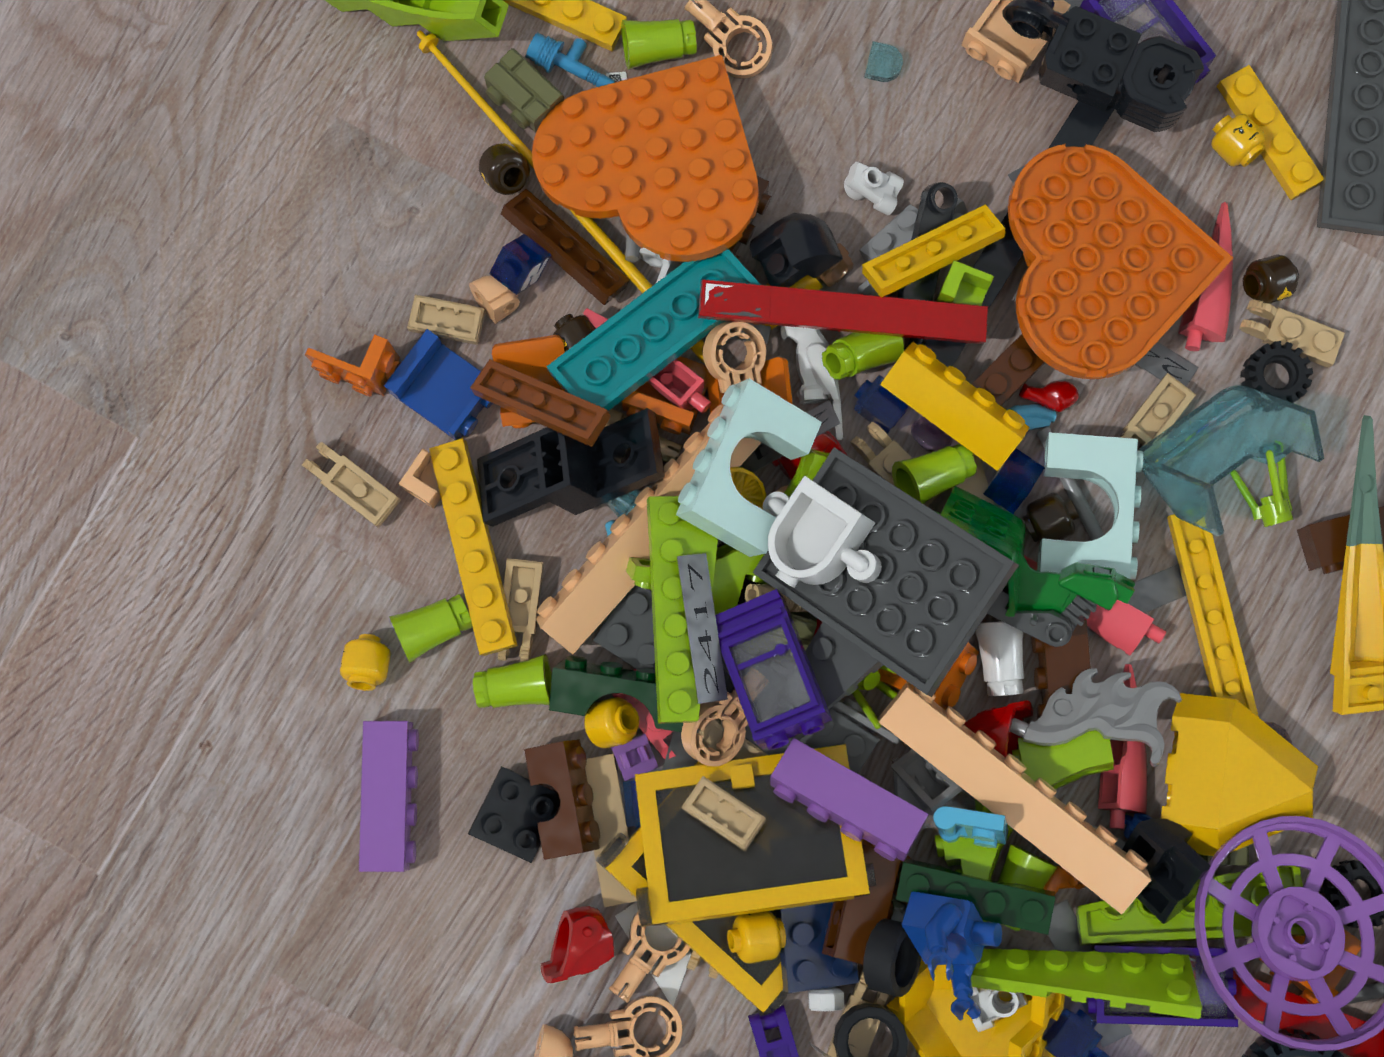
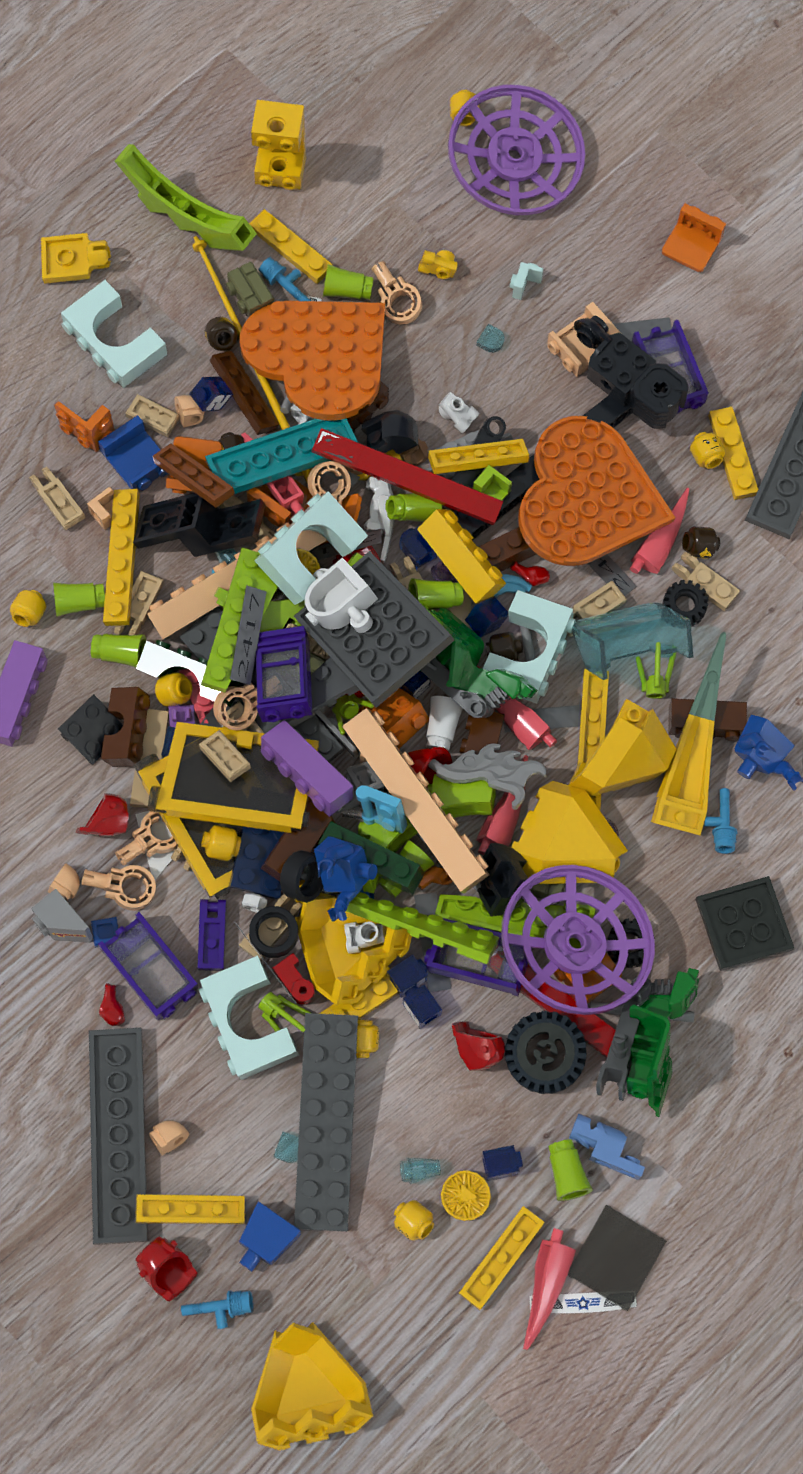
camera: 15 degrees right, 10 degrees down
none -> yellow plate [41,233,111,284]
none -> light aqua arch [61,280,168,388]
none -> yellow panel [569,699,677,797]

